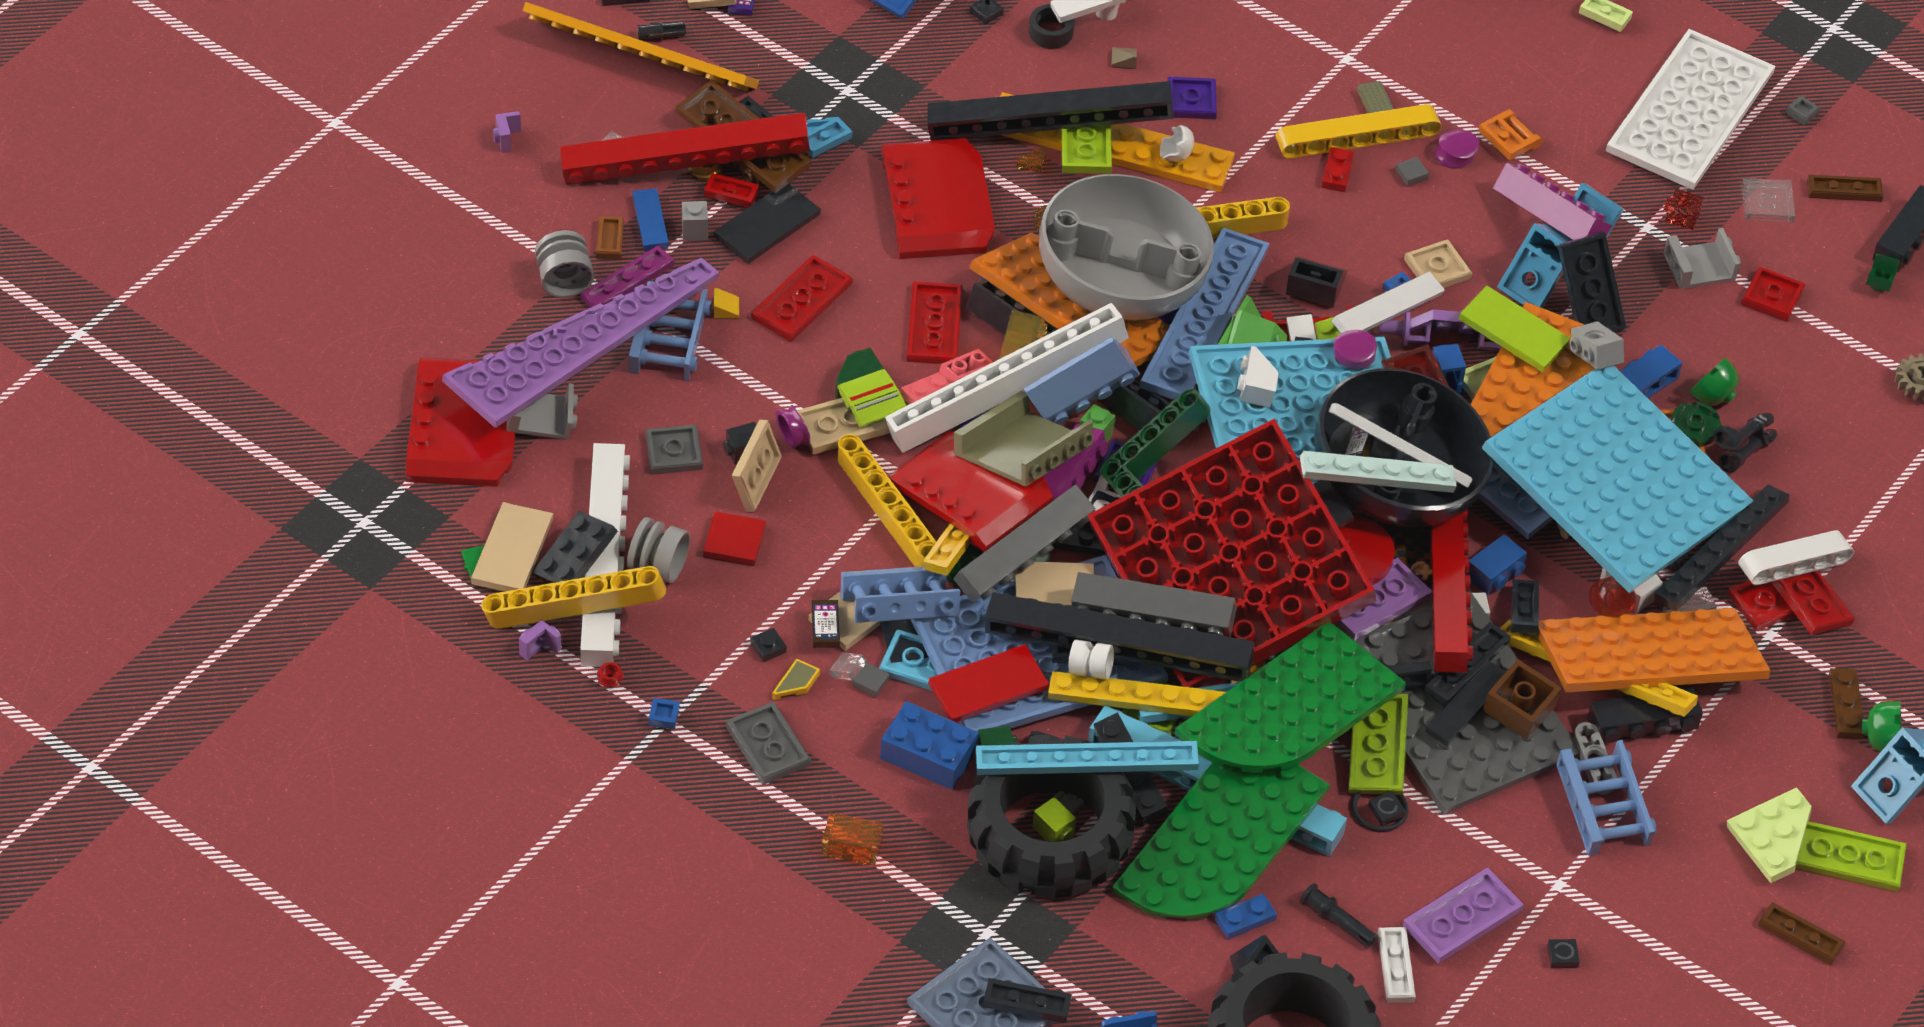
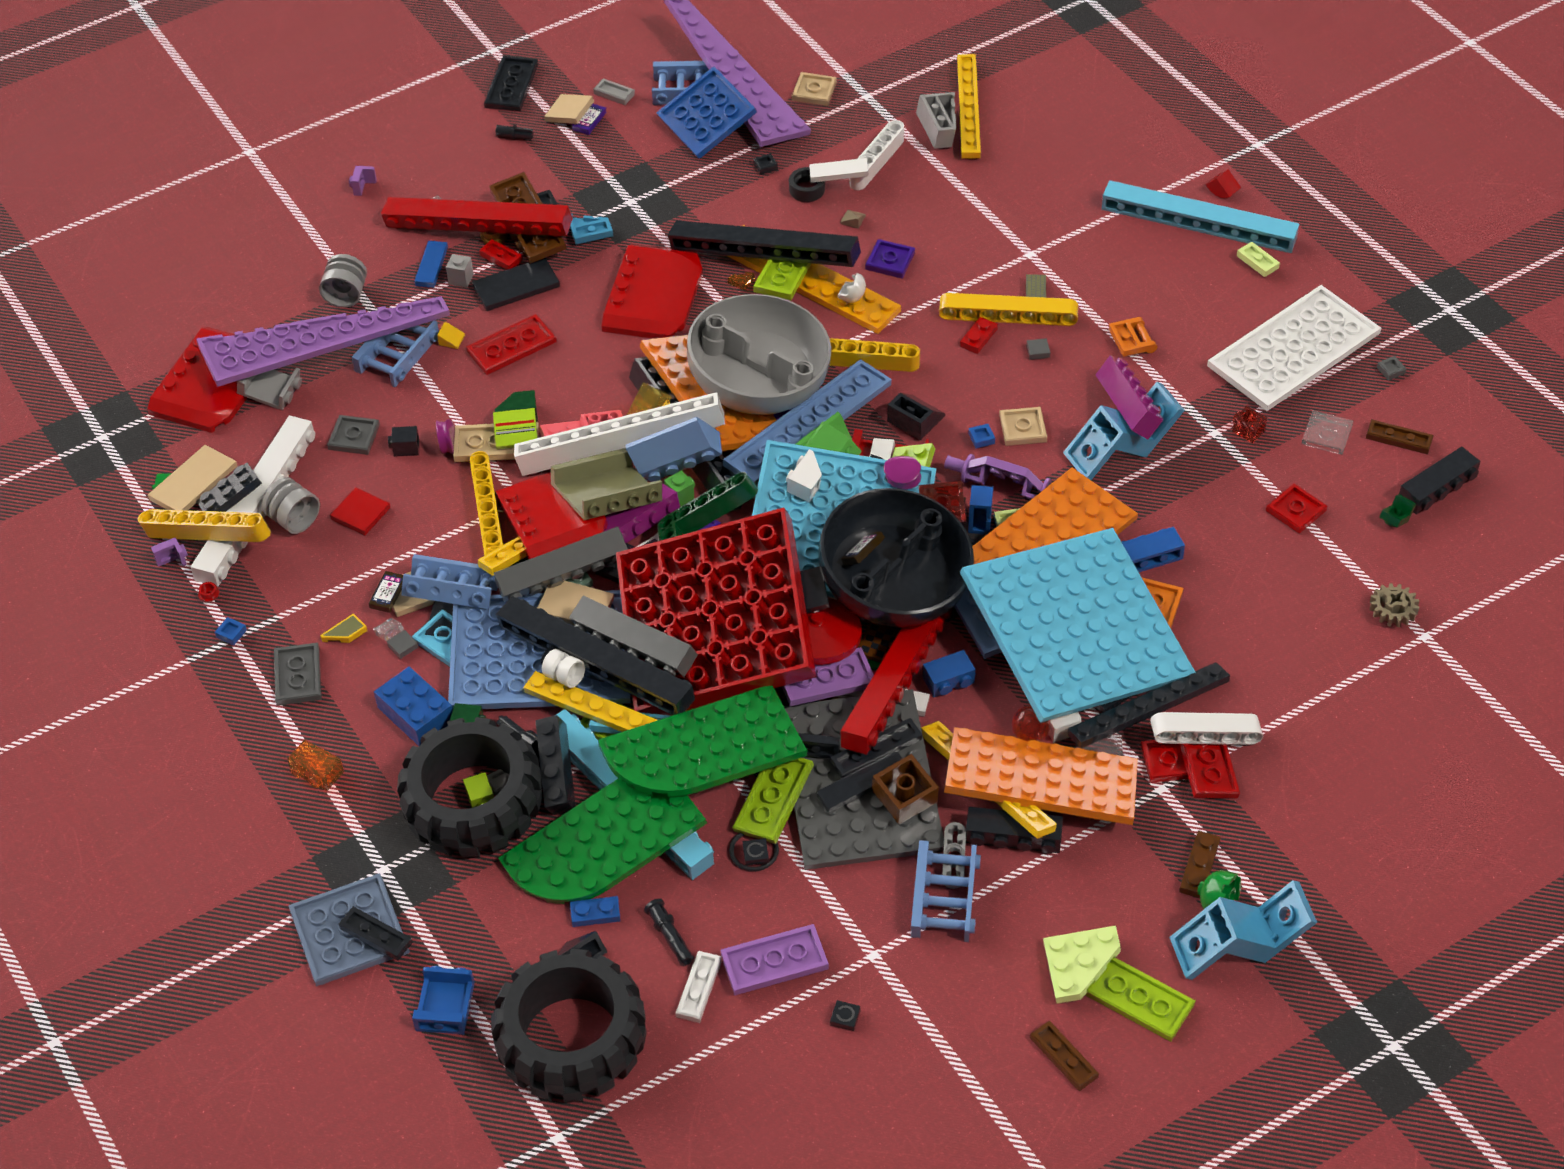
camera: 25 degrees right, 0 degrees up
light orange plate [523,2,759,91] -> none
magenta tile [581,246,674,308] -> none
dark orange tile [596,216,624,260] -> none
tan tile [732,420,782,512] -> none
black plate [750,628,787,662] -> none
red tile [907,281,963,364] -> none
red tile [928,644,1049,723] -> none
medium azure plate [976,741,1199,775] -> none
light aqua plate [1300,451,1456,493] -> none
white tile [1328,403,1472,487] -> none
white tile [1332,272,1445,333] -> none
reddish brown axle [1409,561,1433,582] -> none
magenta piece [1435,130,1479,168] -> none
lime tile [1458,286,1571,372] -> none
black plate [1511,579,1539,635] -> none
black tile [1557,231,1627,332] -> none
light grey brick [1569,322,1624,370] -> none
light grey panel [1663,228,1741,289] -> none
dark green tile [1670,402,1722,447] -> none
green cylinder [1689,357,1739,406] -> none
black piece [1713,413,1777,473] -> none

